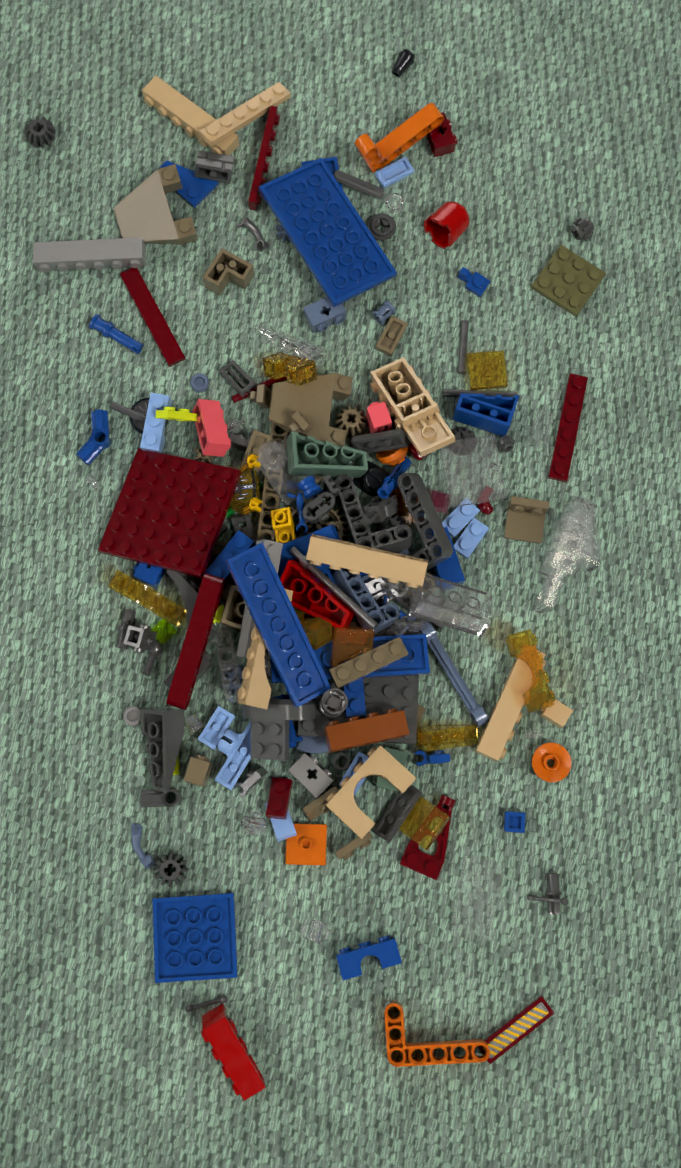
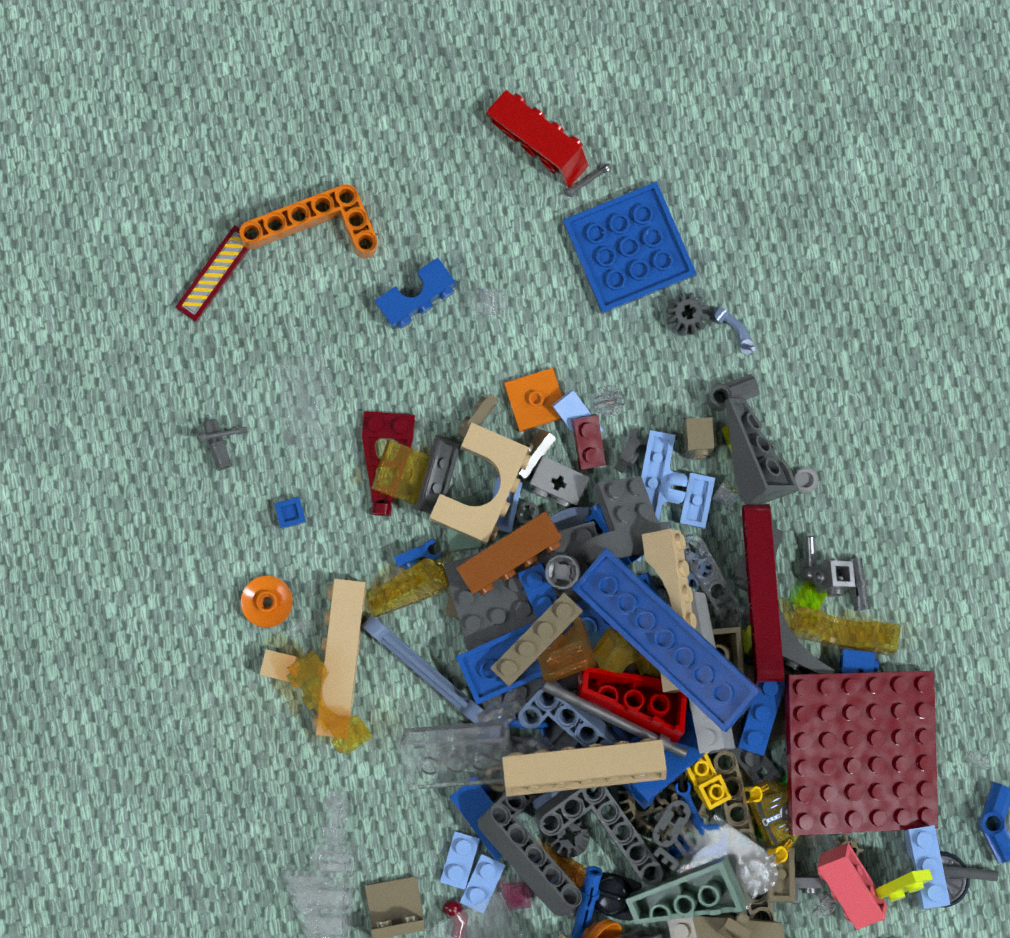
camera: 165 degrees right, 5 degrees up
blue wheel [297,475,321,499] -> none
dark grey piece [360,494,399,526] -> none

